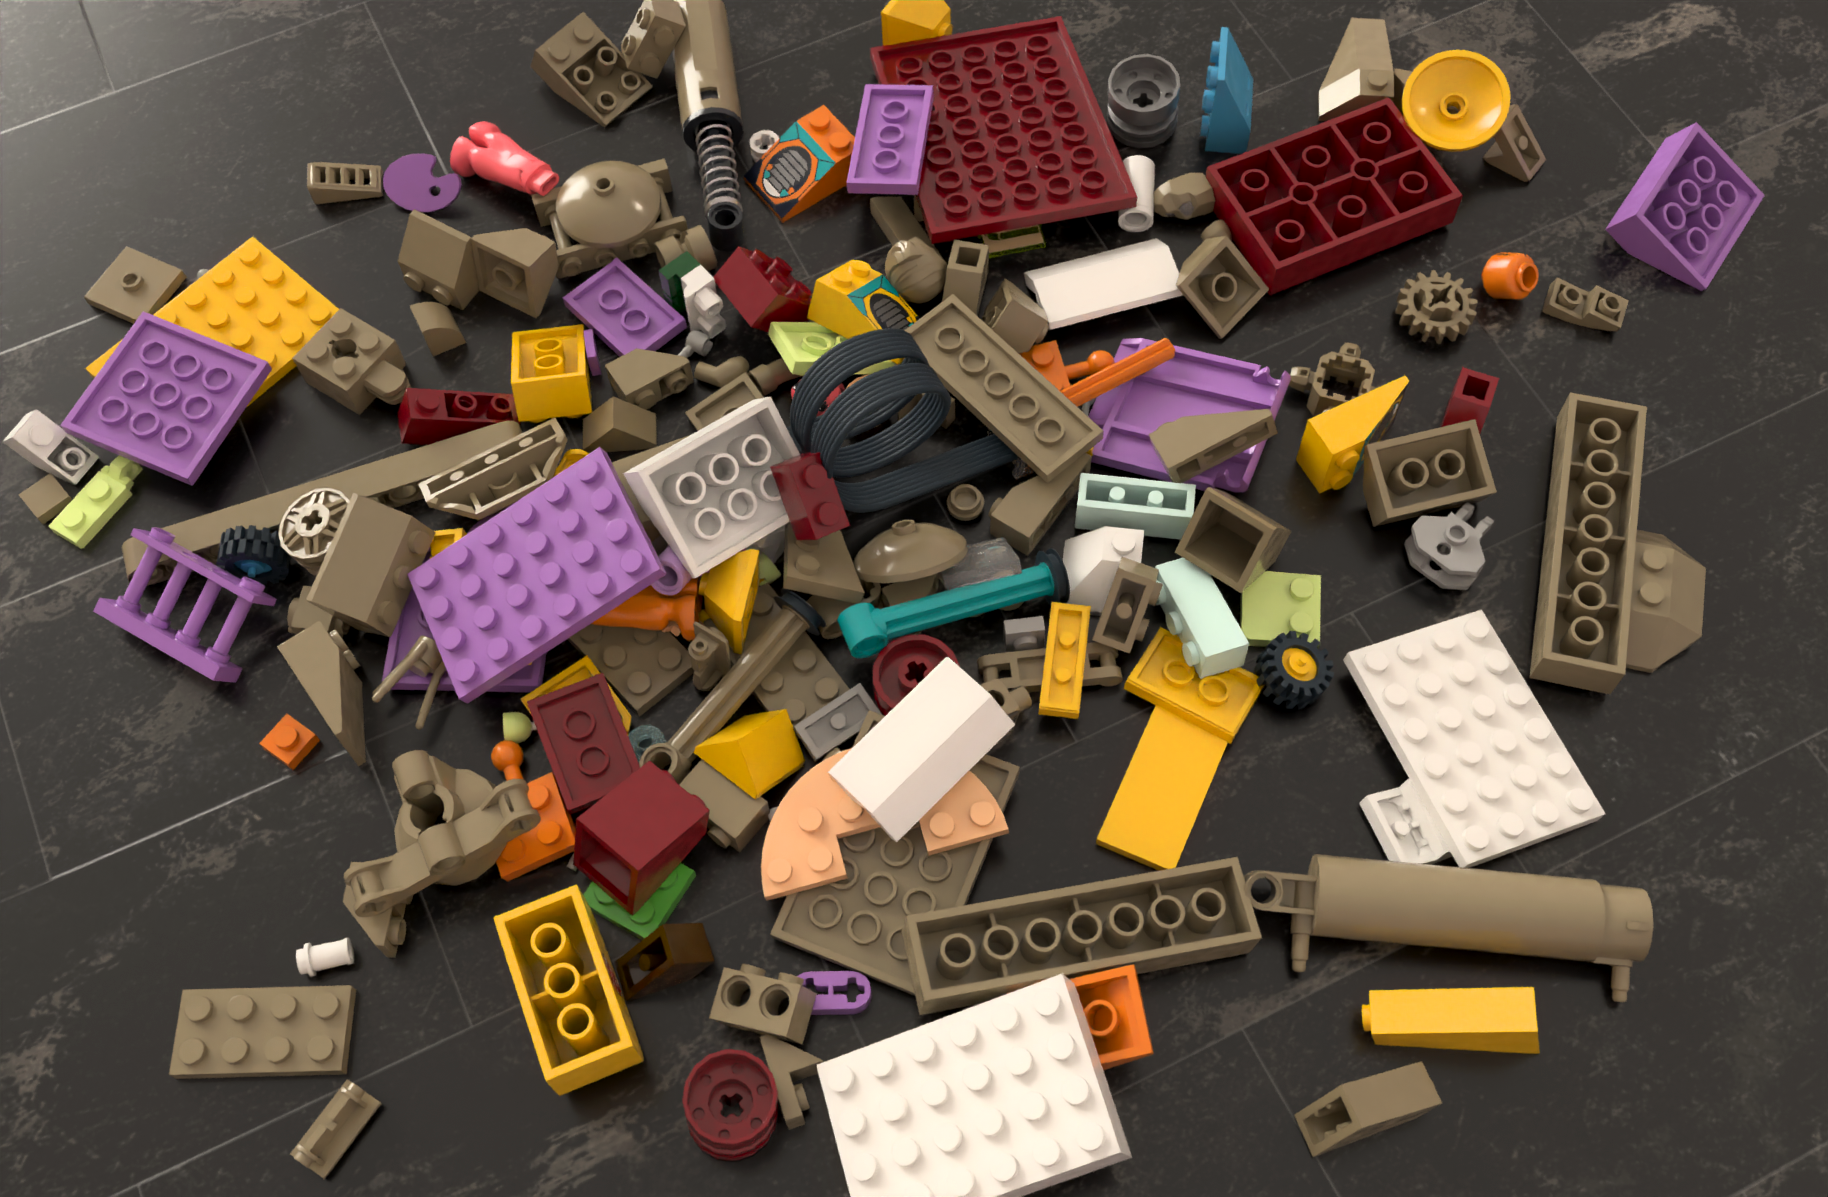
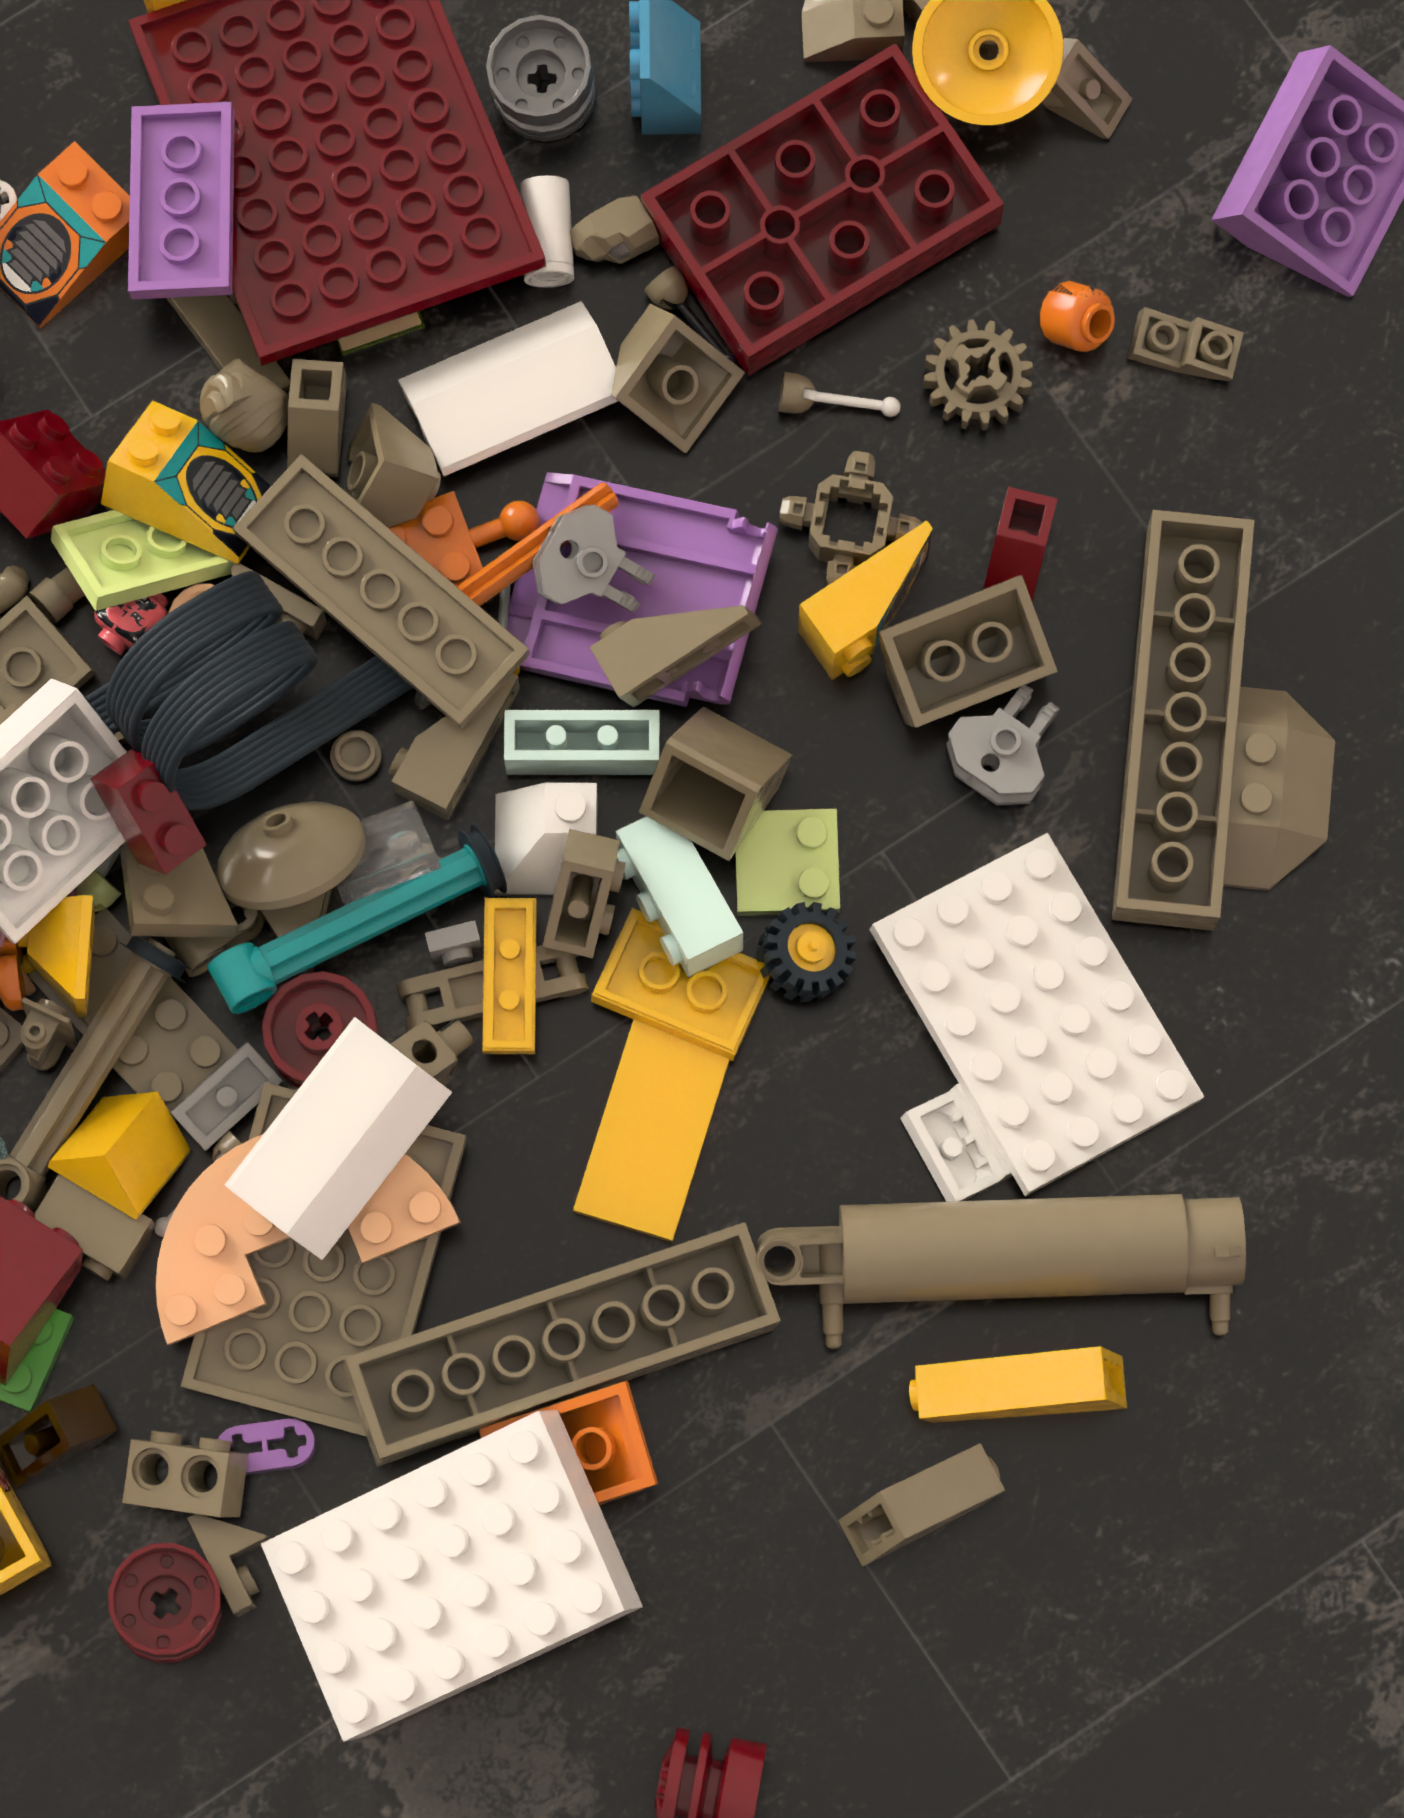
camera: 10 degrees left, 15 degrees up
none -> light grey hinge [533,504,656,614]
none -> hinge [778,372,901,417]

